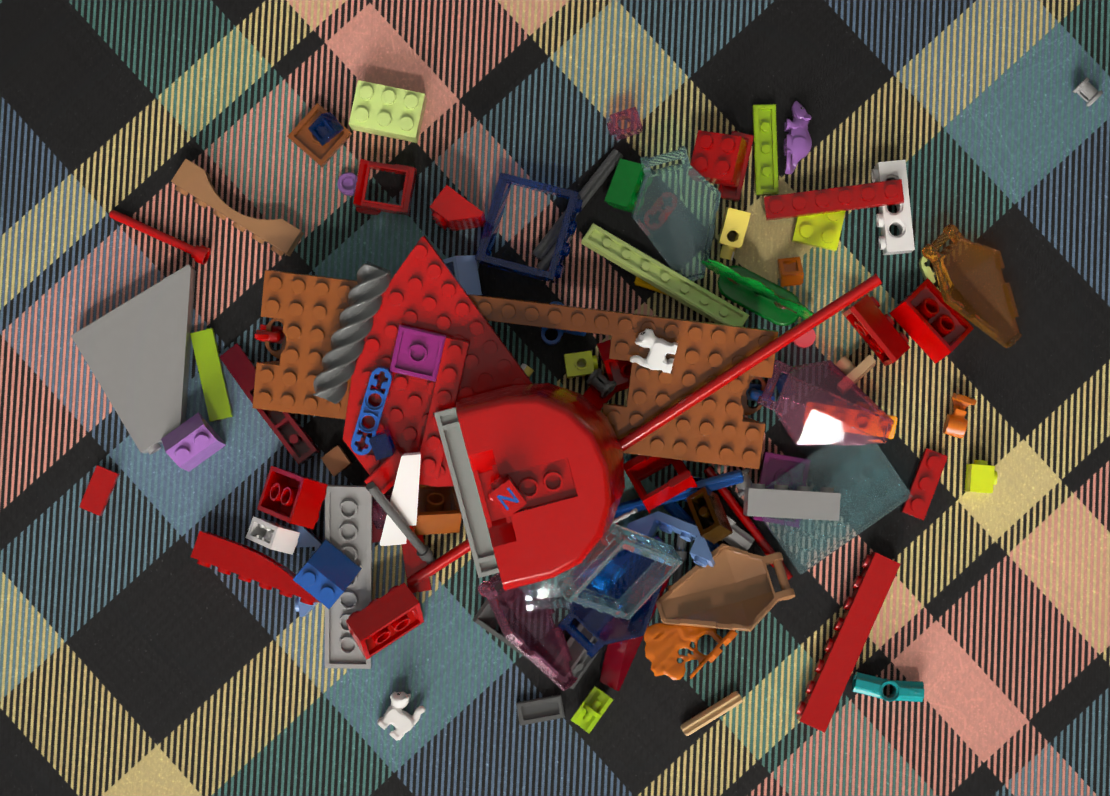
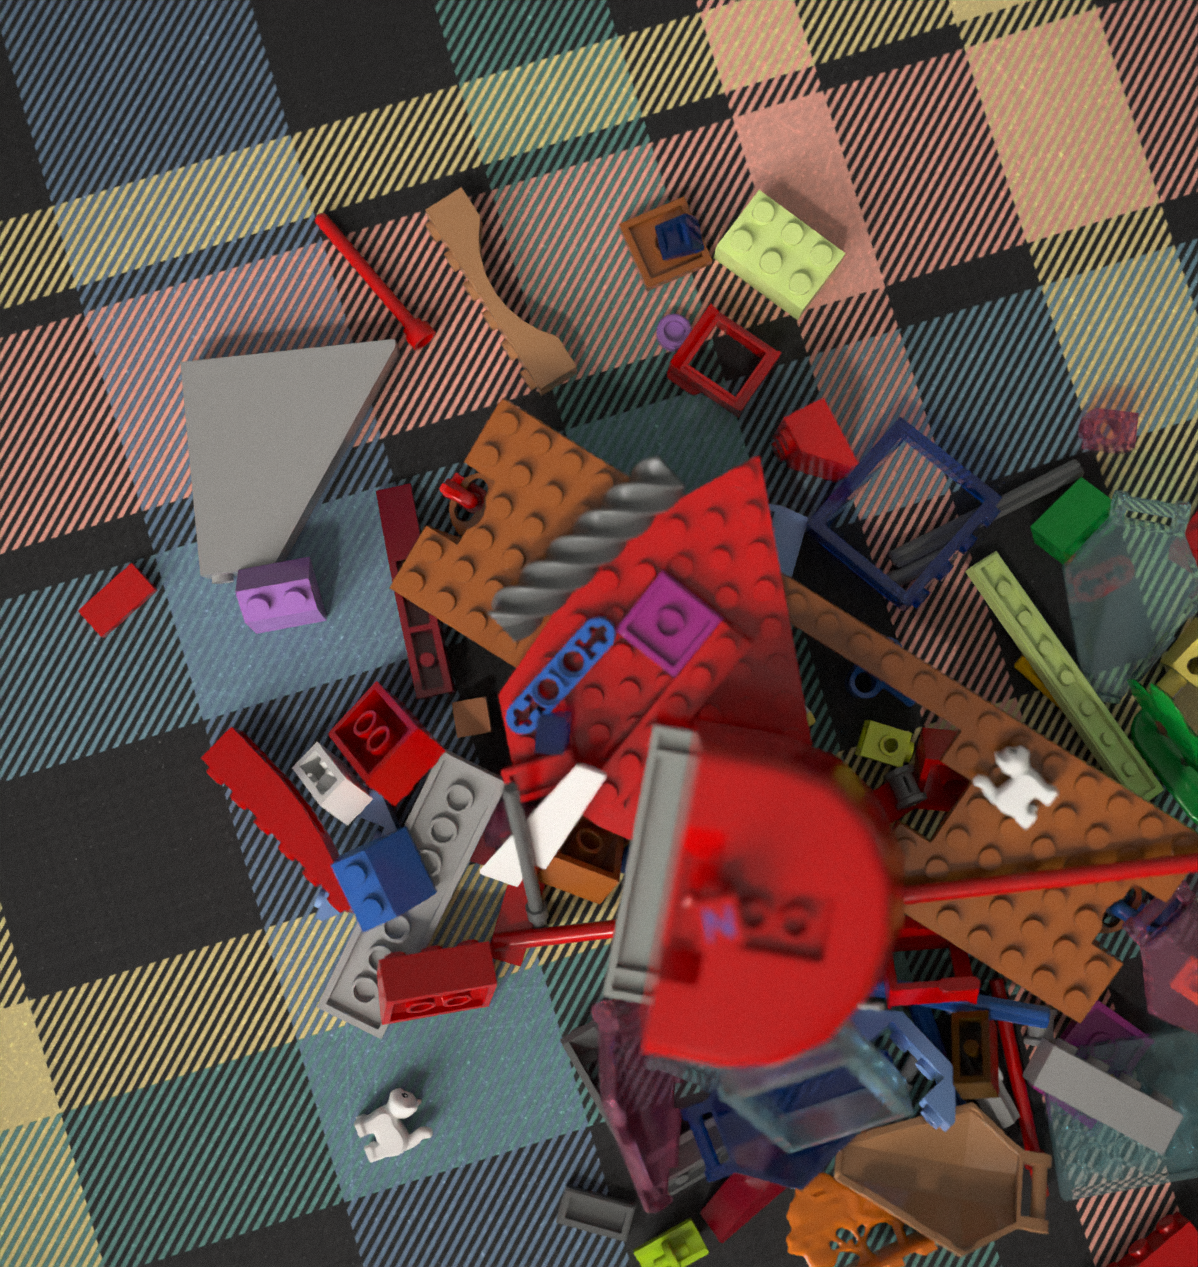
camera: 25 degrees right, 0 degrees up
lime tile [190,328,233,422] -> none

